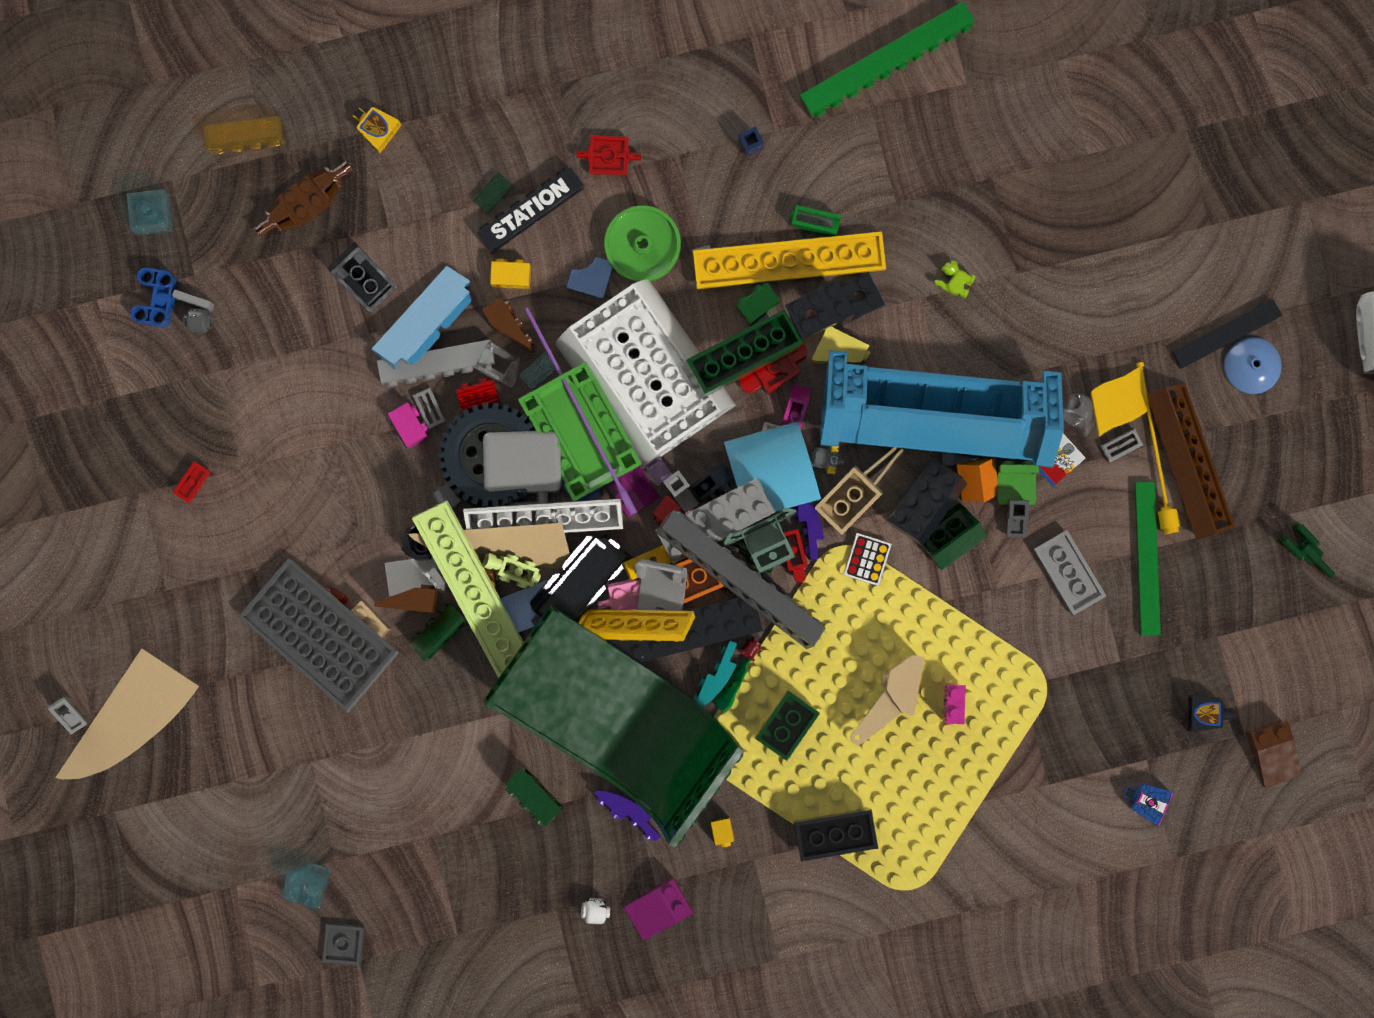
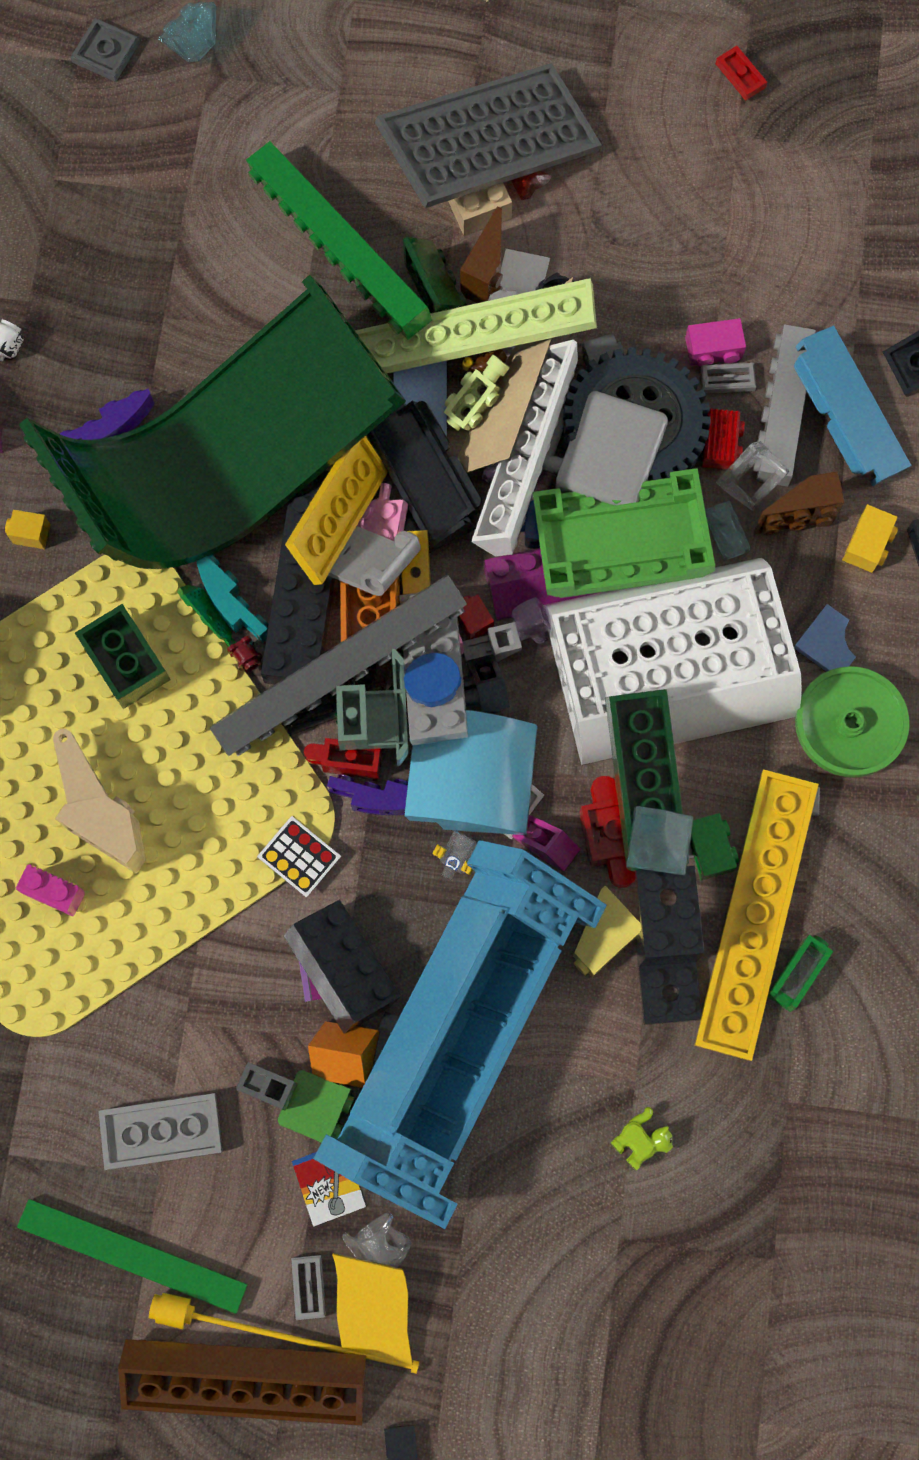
camera: 115 degrees right, 10 degrees down
dark green brick [505,766,564,827] -> none
medium lavender piece [525,307,637,516] -> none
tan slope [815,447,904,535] -> none
dark green slope [921,503,988,571] -> none
none -> green brick [246,141,432,340]
none -> blue tile [404,653,461,707]
none -> clear light blue slope [626,806,693,876]

